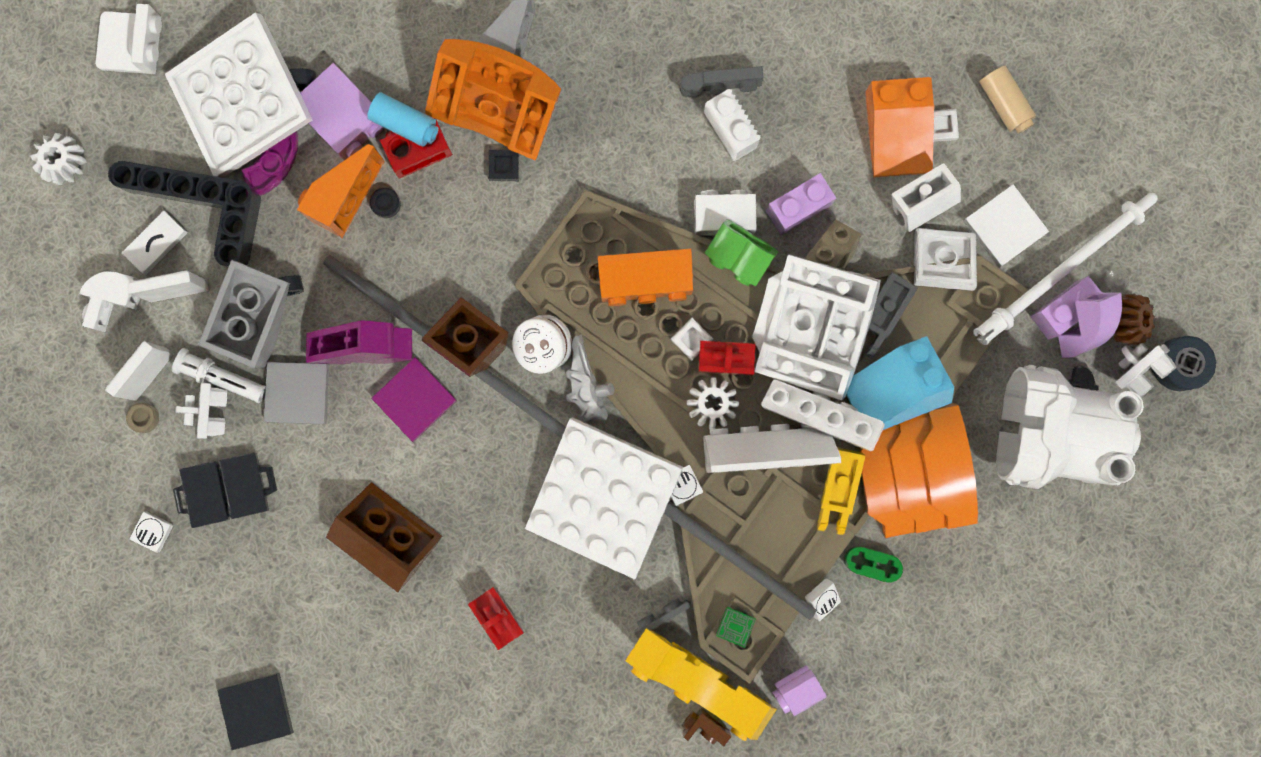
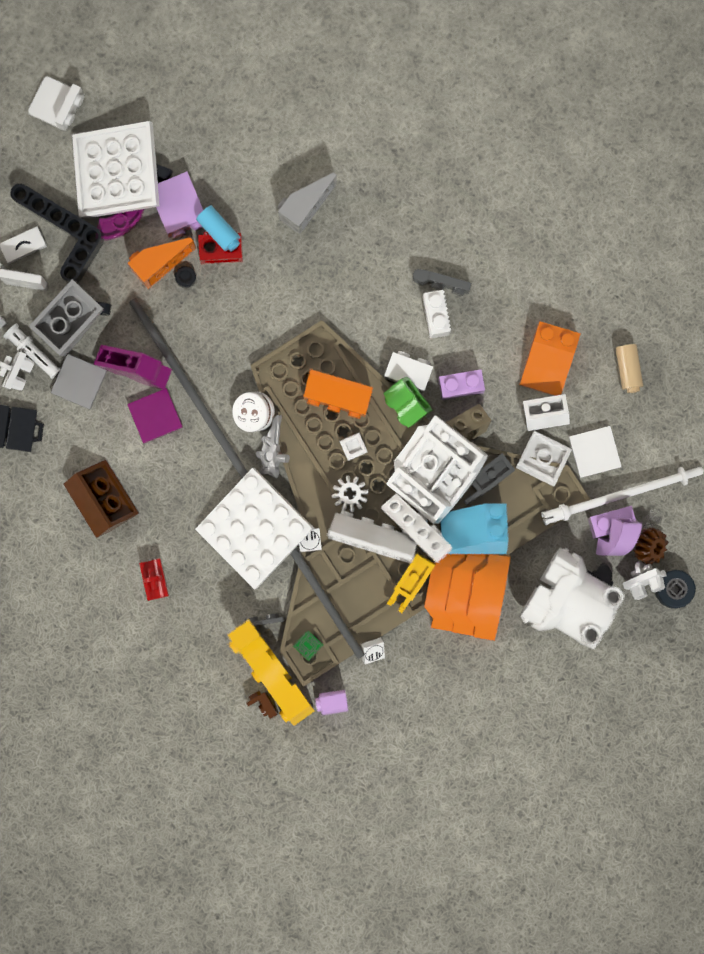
camera: 20 degrees right, 0 degrees up
reddish brown slope [422,297,509,377] -> none
orange slope [424,39,561,161] -> none
black tile [488,150,519,182] -> none
red hips [698,341,756,375] -> none
green beam [844,546,903,583] -> none
white tile [933,109,959,142] -> none

